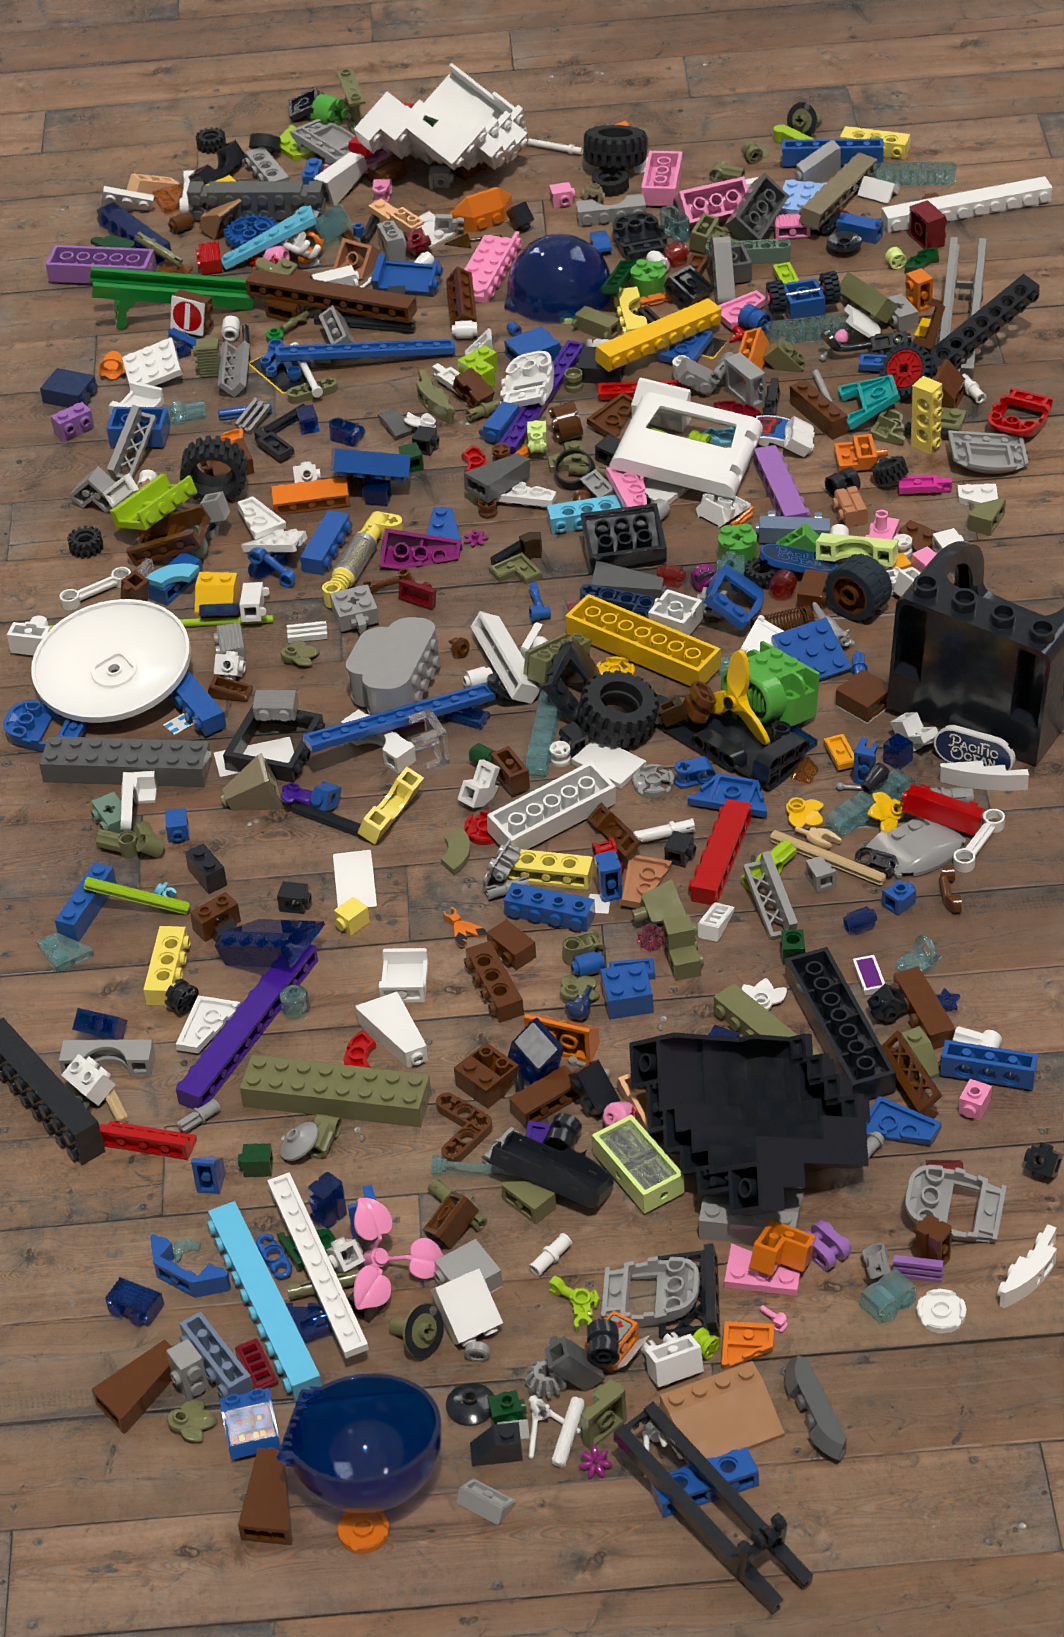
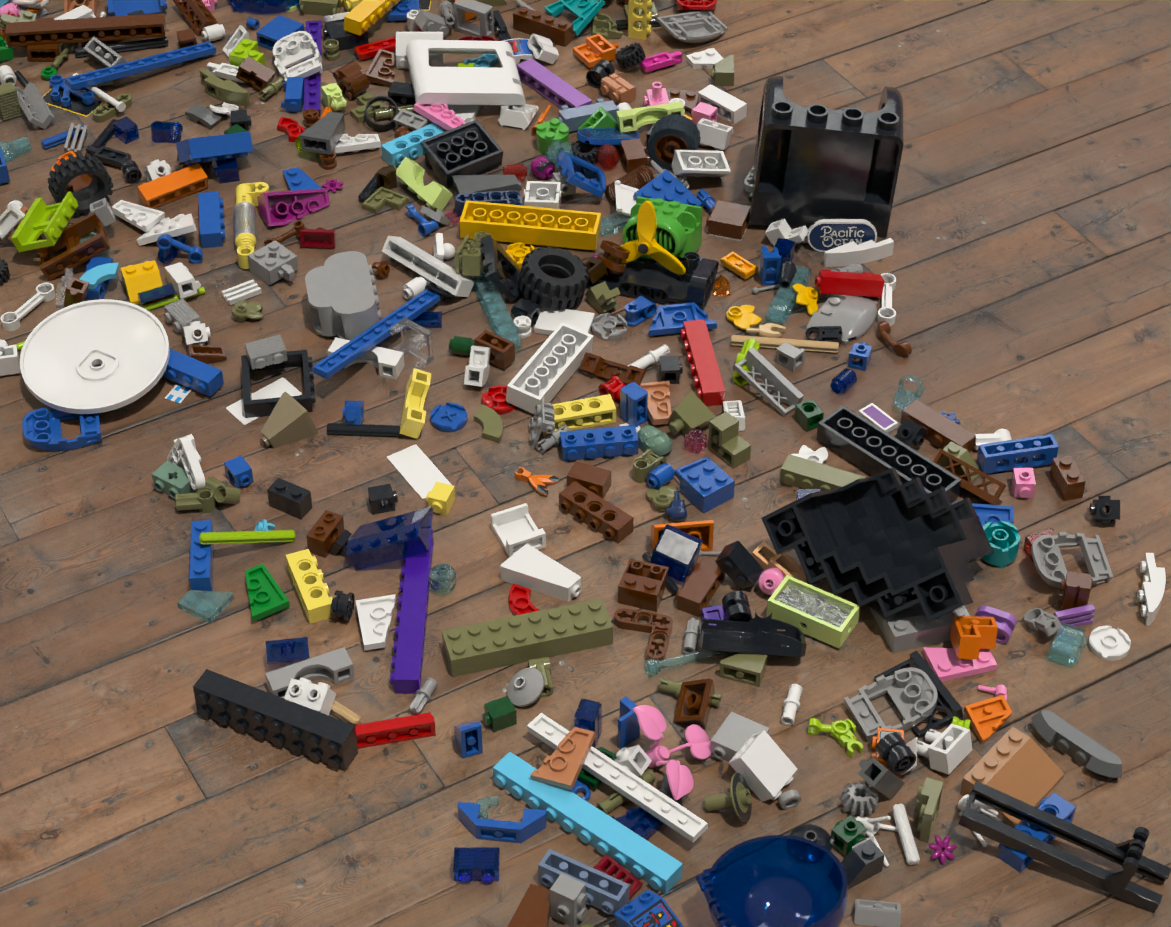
camera: 30 degrees left, 0 degrees up
dark grey brick [39,736,212,787] -> none
dark purple plate [281,783,312,806] -> none
none -> black wheel [121,160,142,183]
none -> reddish brown panel [176,28,197,48]
none -> green wing [245,563,290,622]
none -> yellowish green arch [396,157,453,211]
none -> light grey plate [420,205,451,226]
none -> blue tile [430,402,468,433]
none -> nougat wing [530,727,596,790]
none -> olive brick [585,281,621,314]
none -> sand green piece [637,425,672,457]
none -> white slope [671,150,731,178]
none -> teal brick [982,521,1021,568]
none -> reddish brown brick [1050,455,1086,501]

